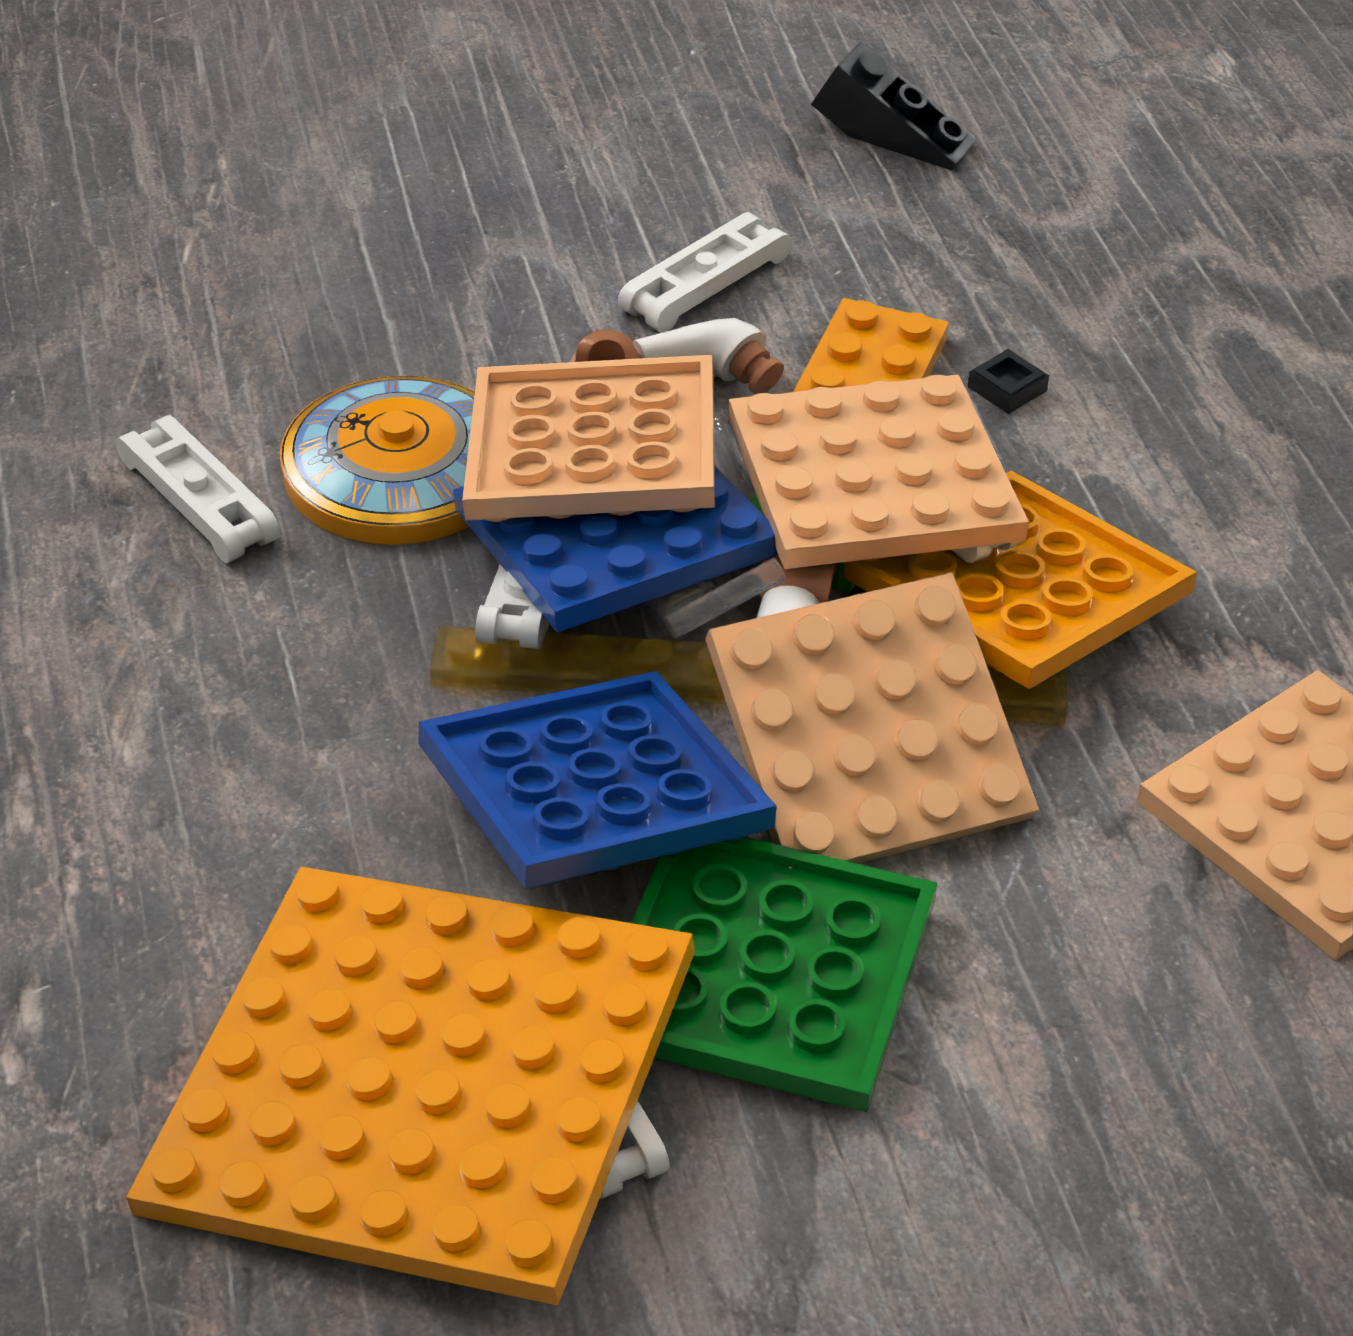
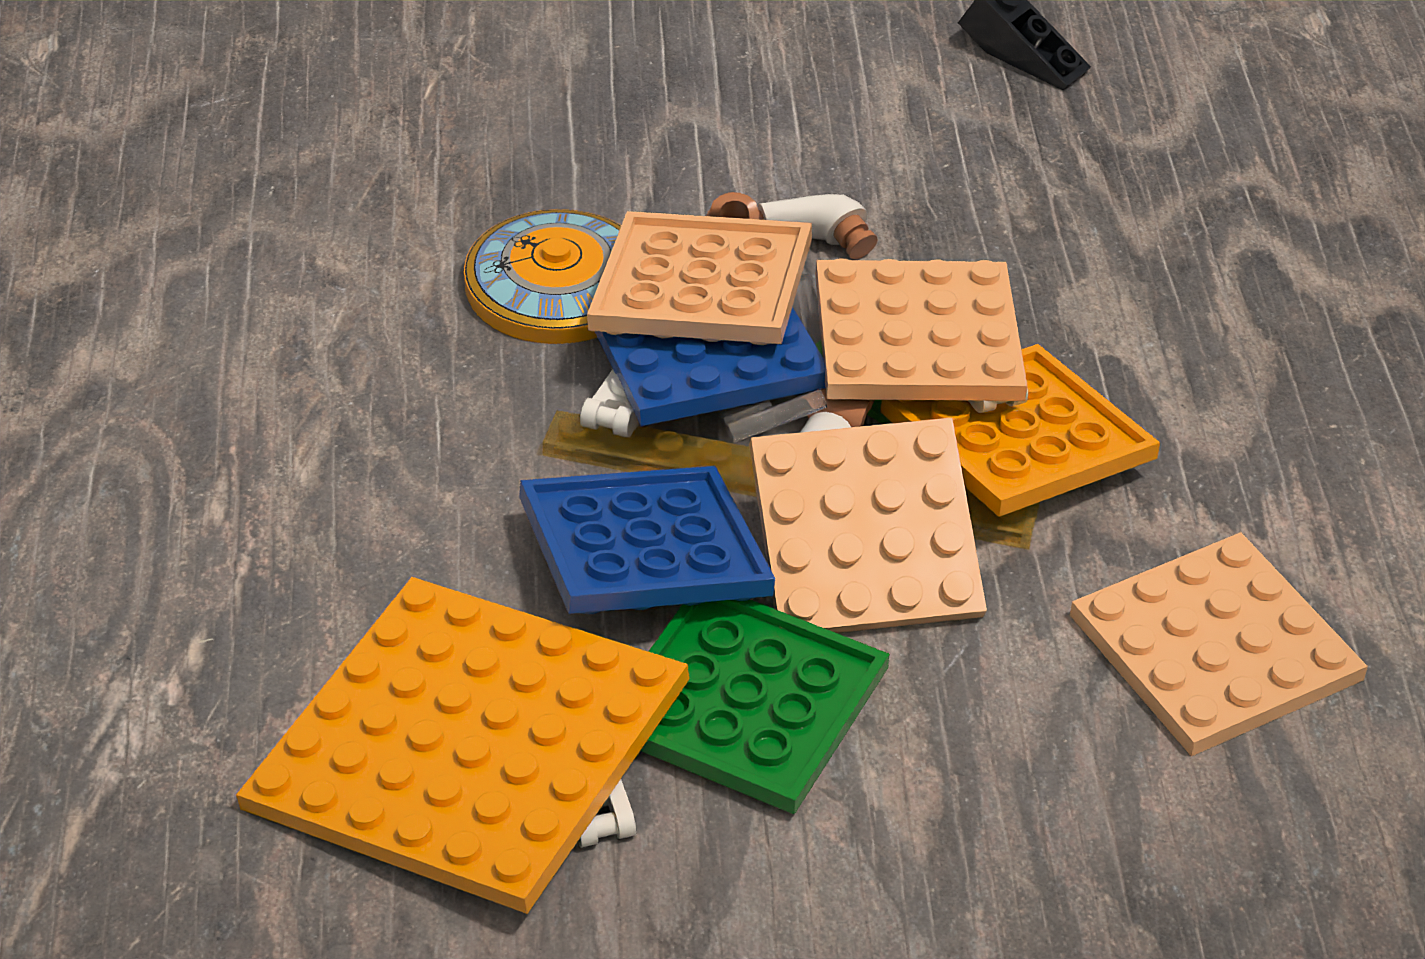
camera: 10 degrees right, 0 degrees up
white plate [116,415,281,563] -> none
white plate [618,212,792,333] -> none
light orange plate [793,298,949,392] -> none
black tile [968,349,1049,414] -> none

